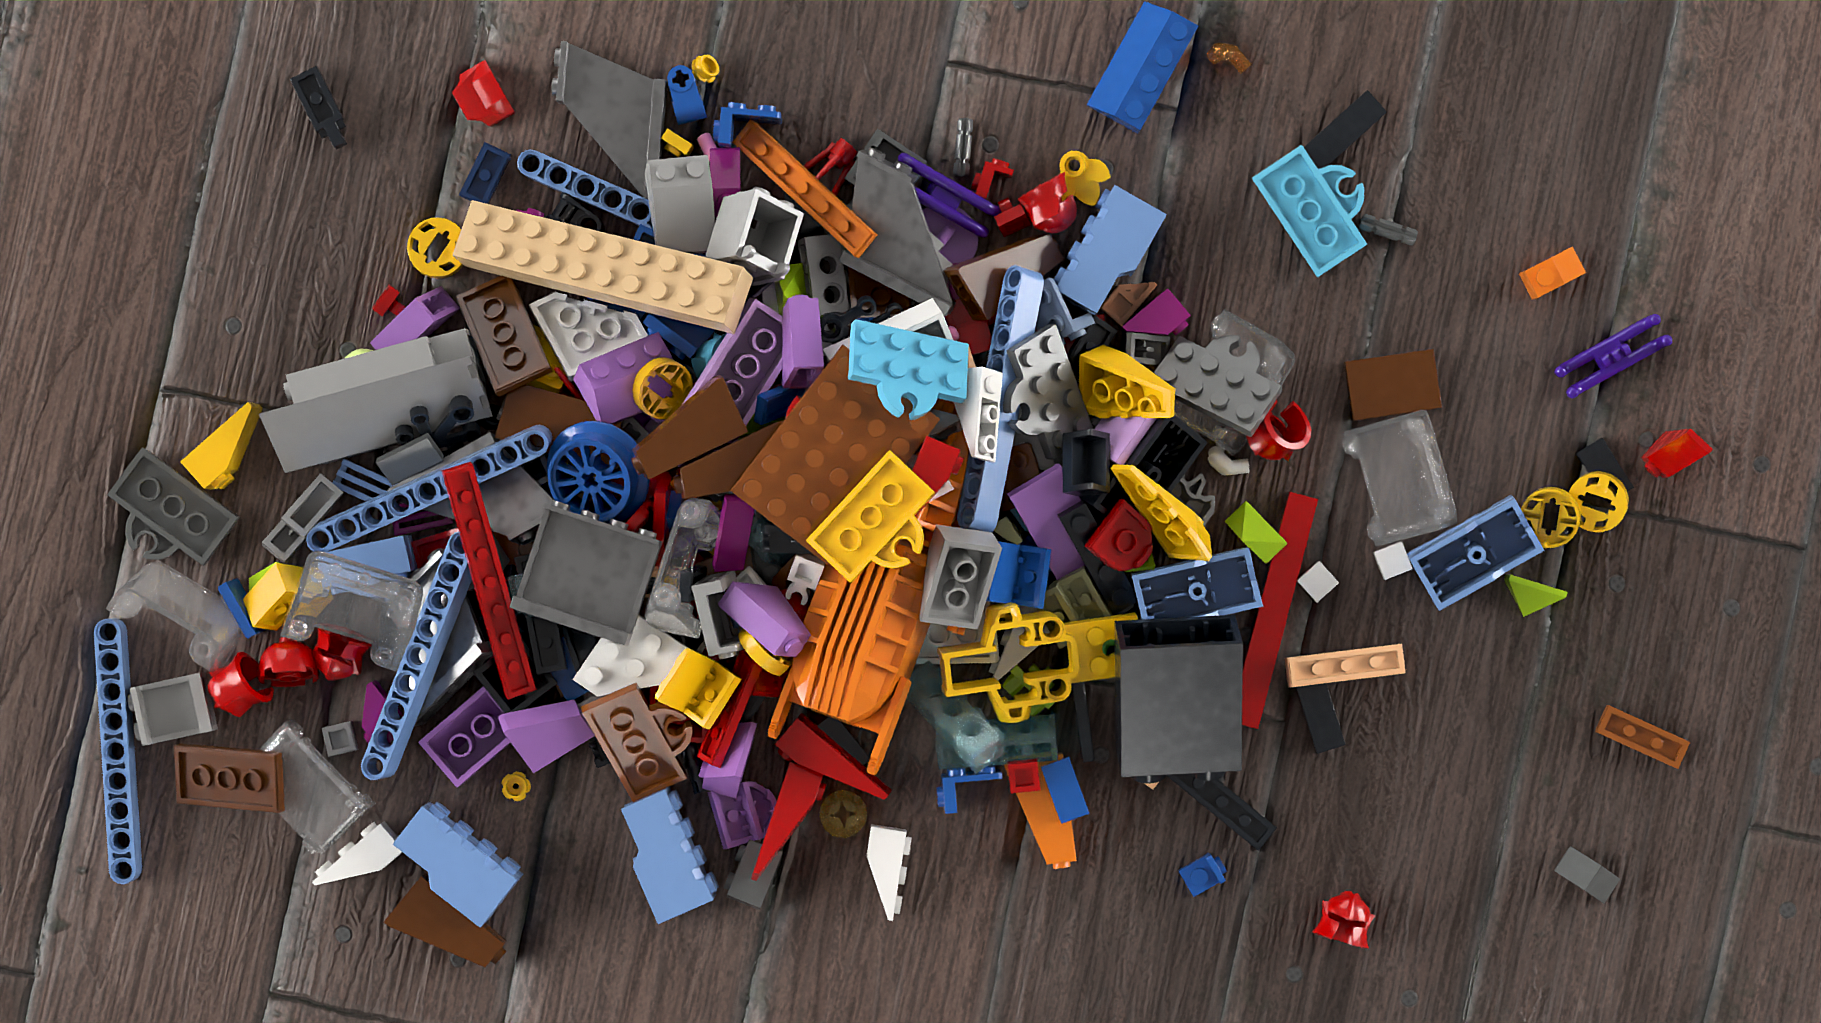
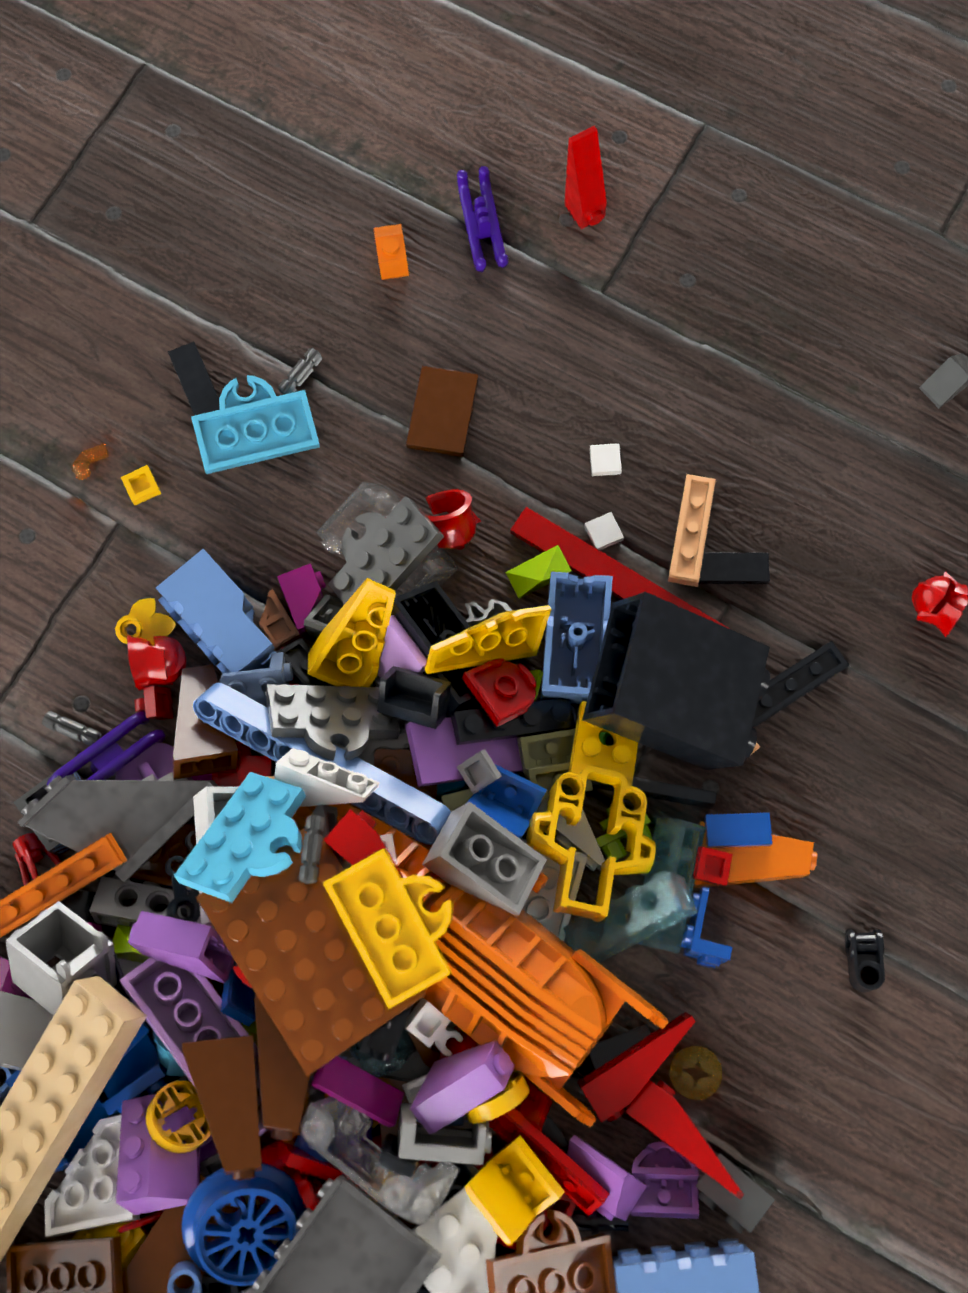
camera: 70 degrees left, 15 degrees down
white slope [867,824,912,921] -> none
red bracket [971,158,1014,199] -> none
blue slope [1087,1,1198,134] -> none
blue bracket [1178,853,1227,897] -> none
white arm [1208,446,1249,476] -> none
clear windscreen [1343,409,1457,547] -> none
medium blue piece [1407,495,1545,611] -> none
lime slope [1504,574,1568,617] -> none
yellow piece [1521,487,1581,548] -> none
yellow piece [1567,471,1629,532] -> none
black tile [1575,437,1634,503] -> none
dark orange plate [1595,705,1690,769] -> none
none -> yellow plate [121,465,161,506]
none -> dark grey axle [299,815,325,884]
none -> light grey tile [457,749,502,794]
none -> black piece [845,929,885,993]

